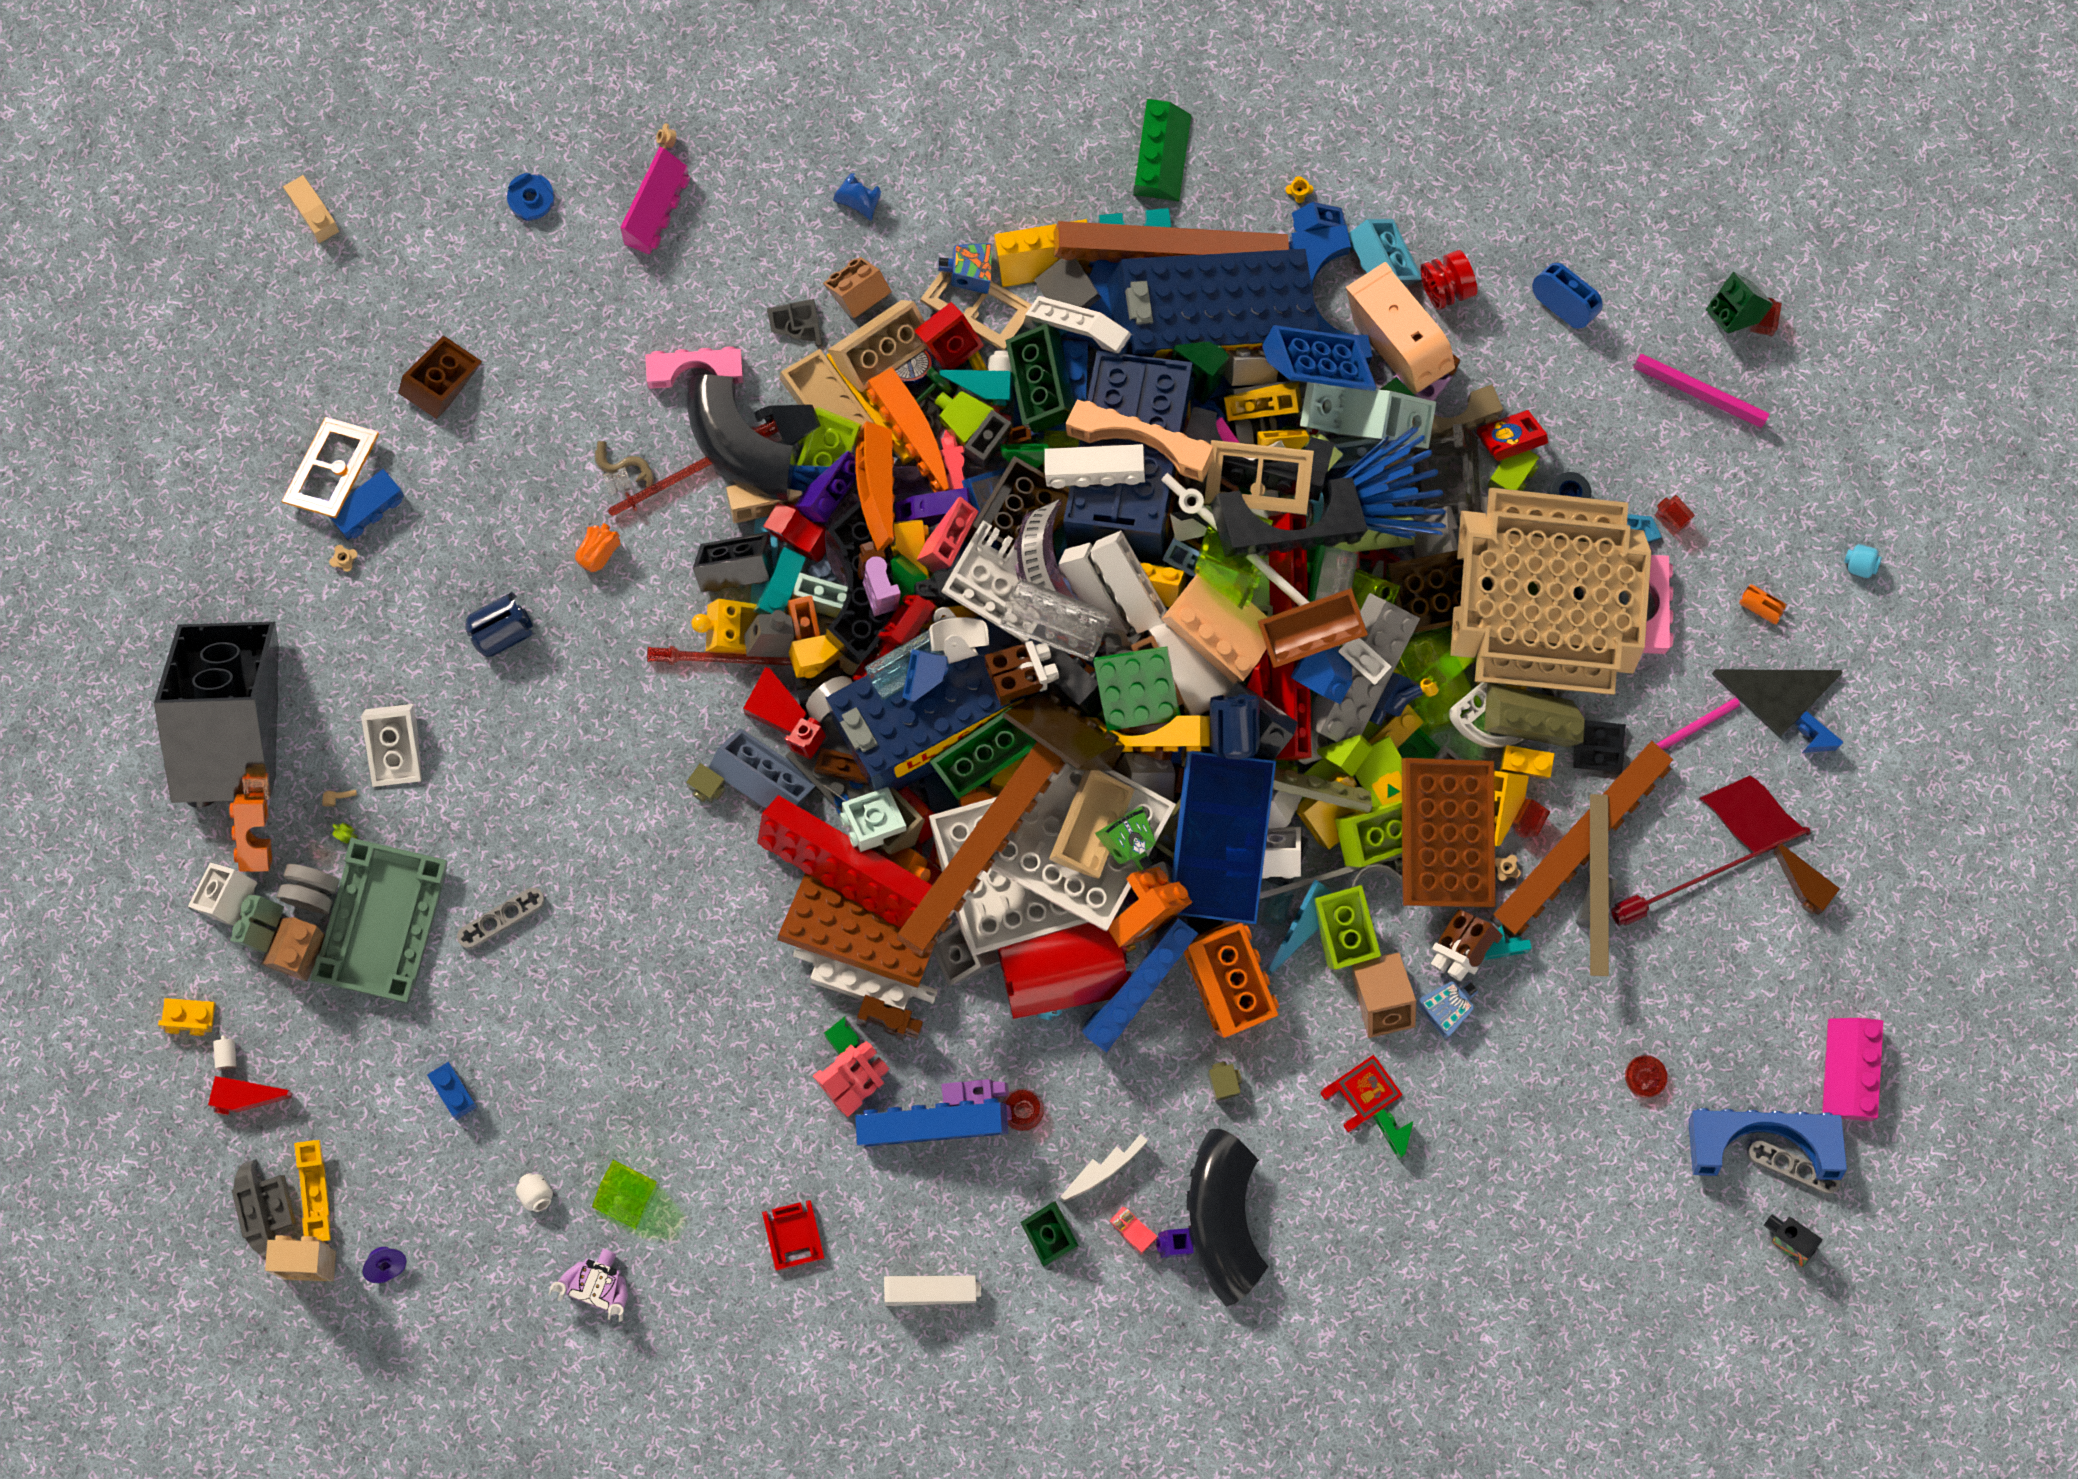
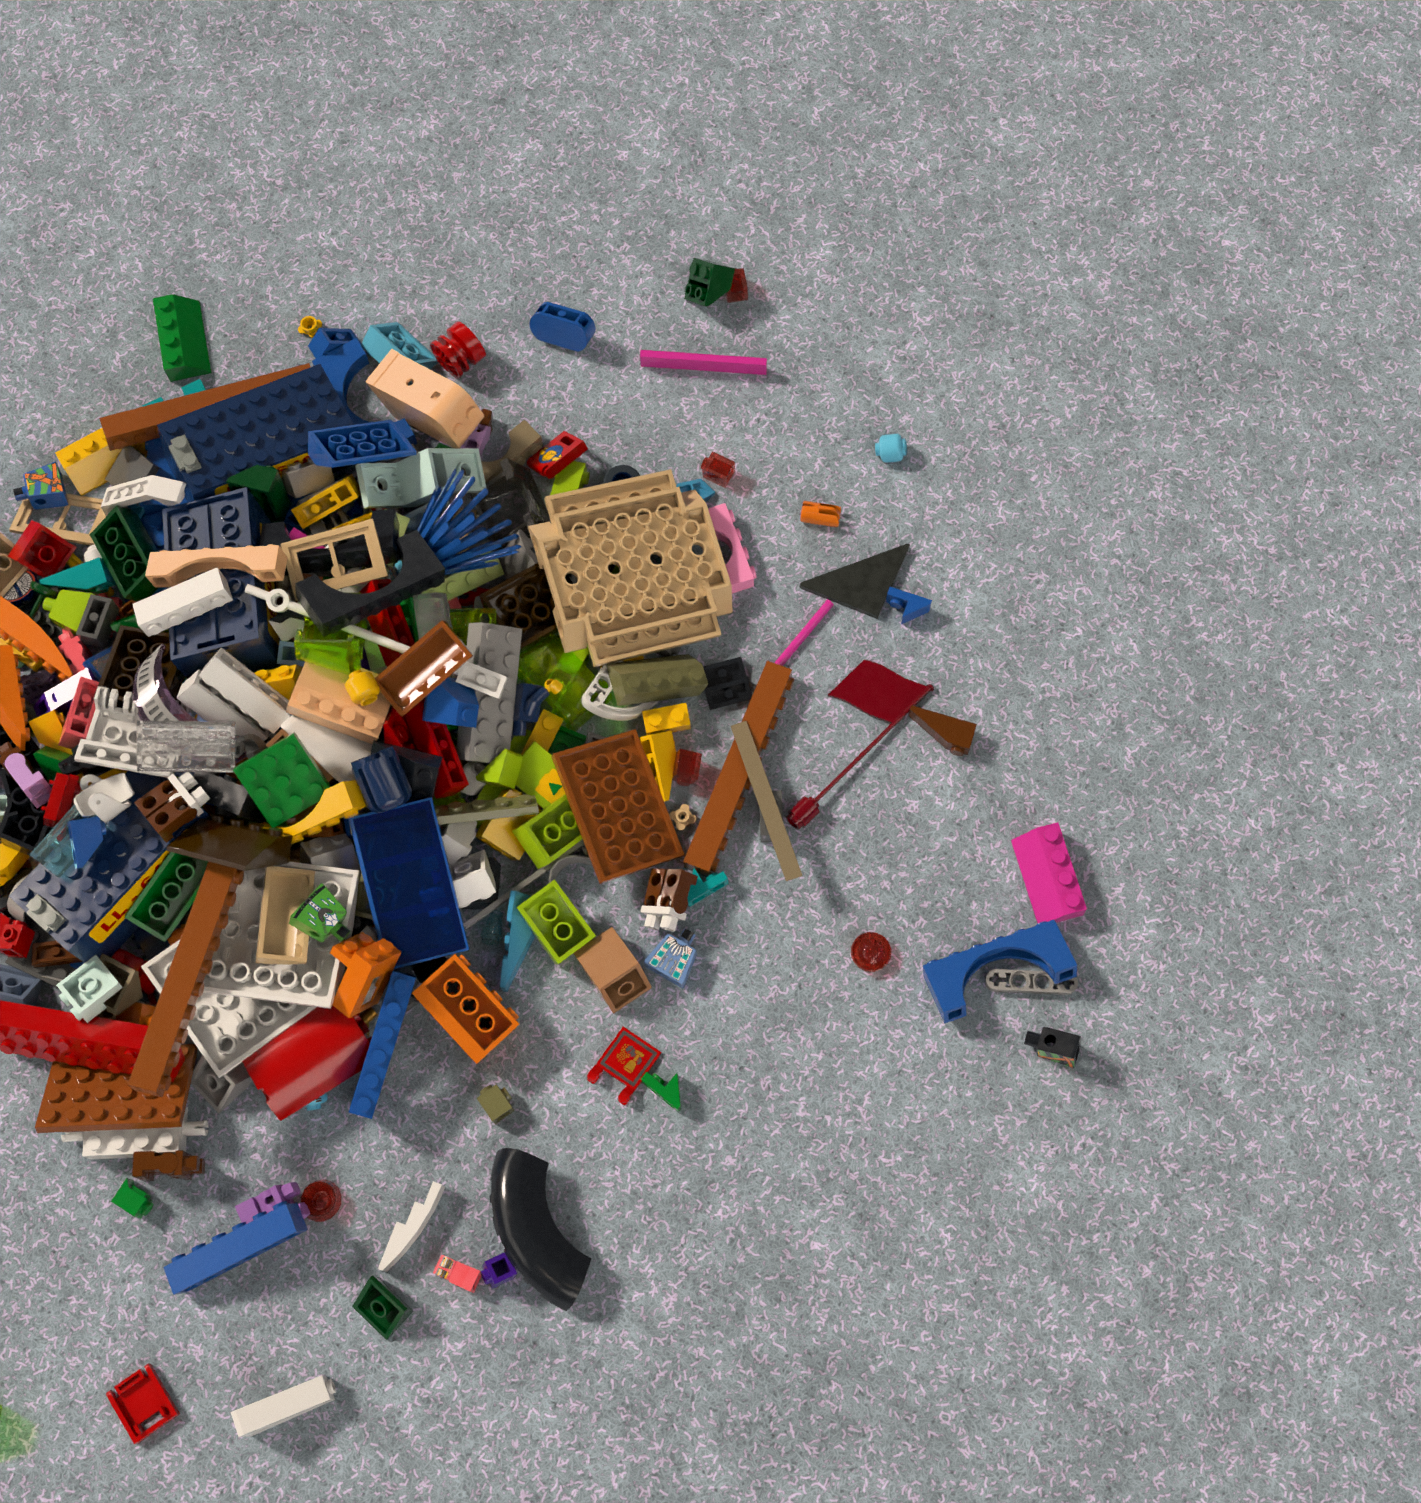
camera: 10 degrees left, 5 degrees down
coral hips [813,1041,889,1117] -> none
none -> yellow head [345,670,380,706]

